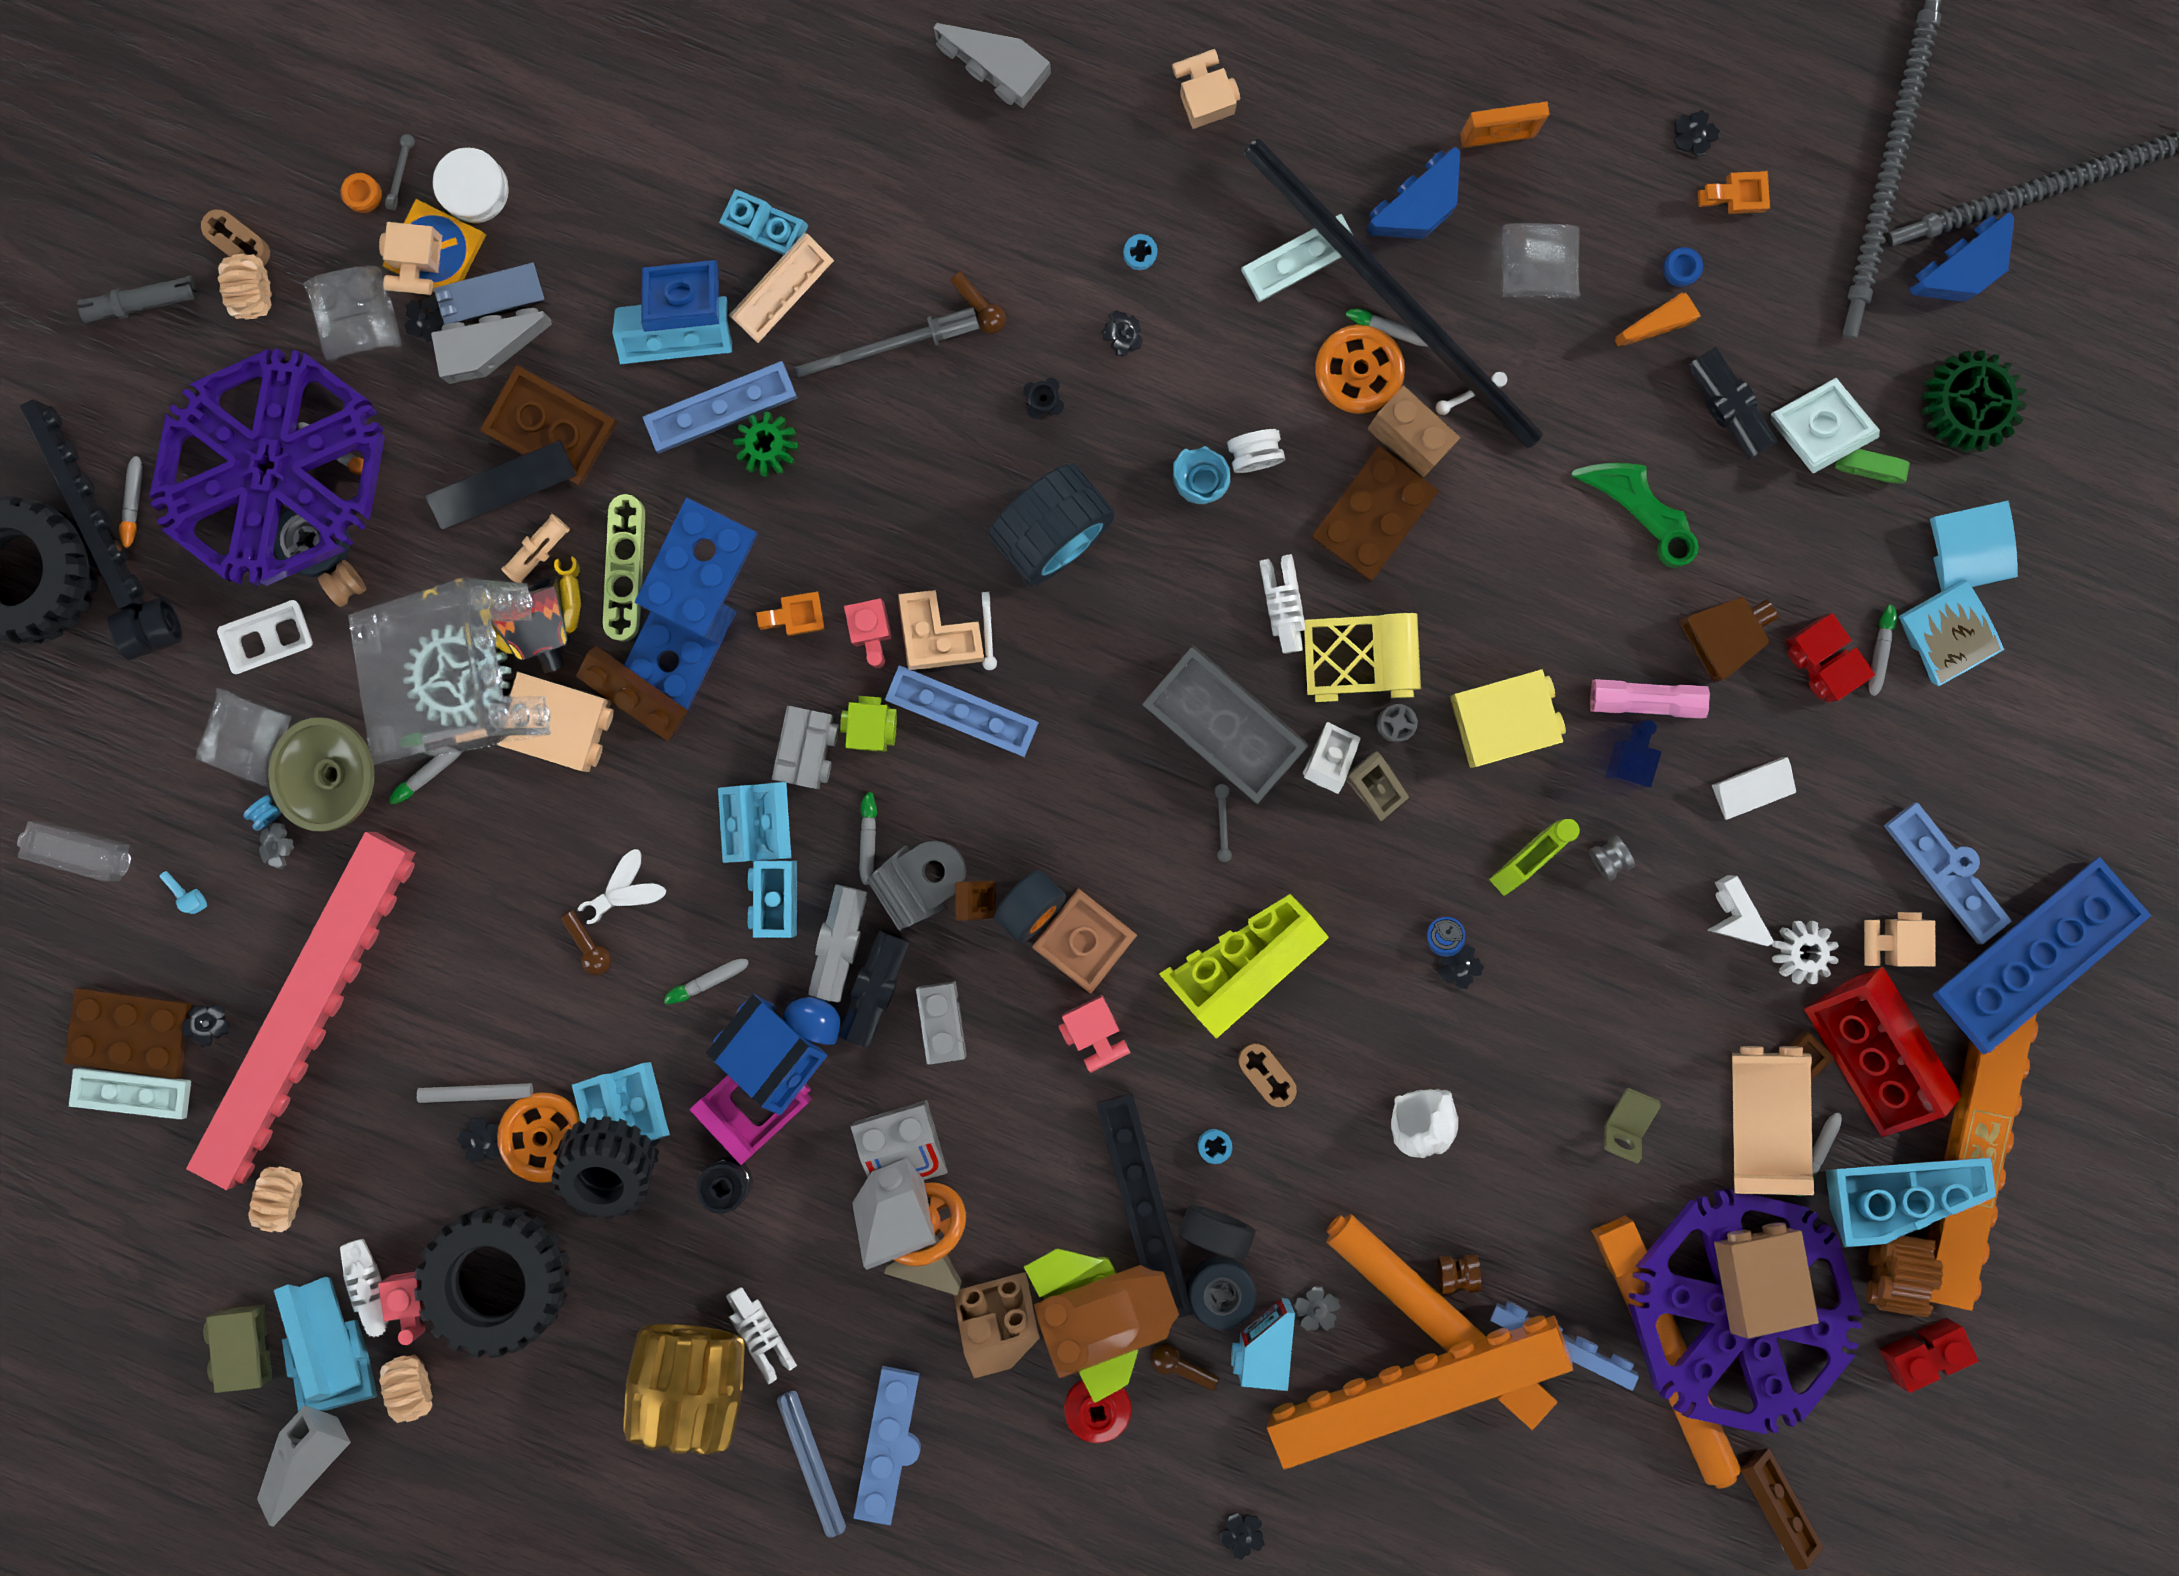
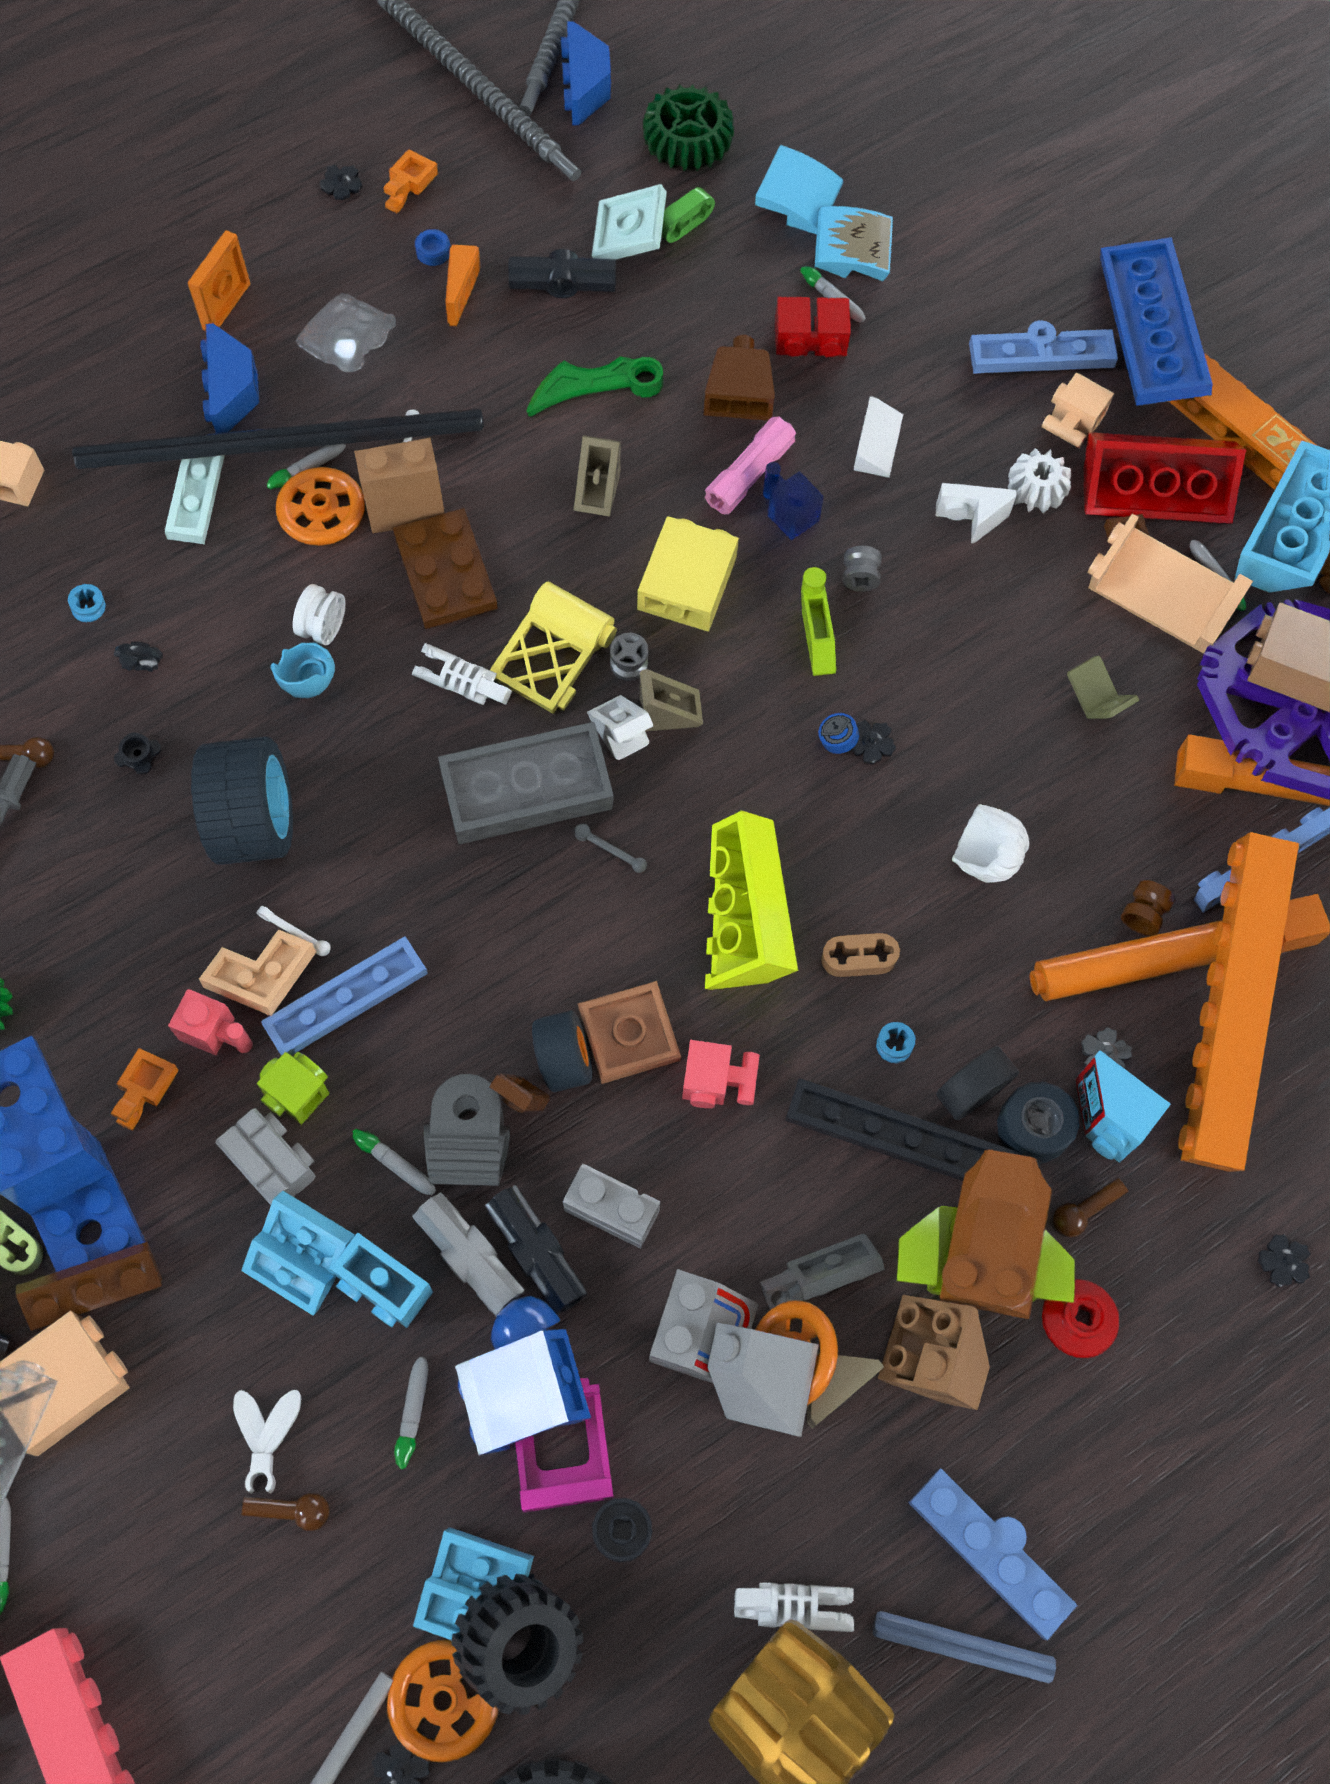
camera: 60 degrees left, 20 degrees down
none -> dark tan slope [574,435,621,517]
none -> dark grey hinge [760,1233,885,1310]

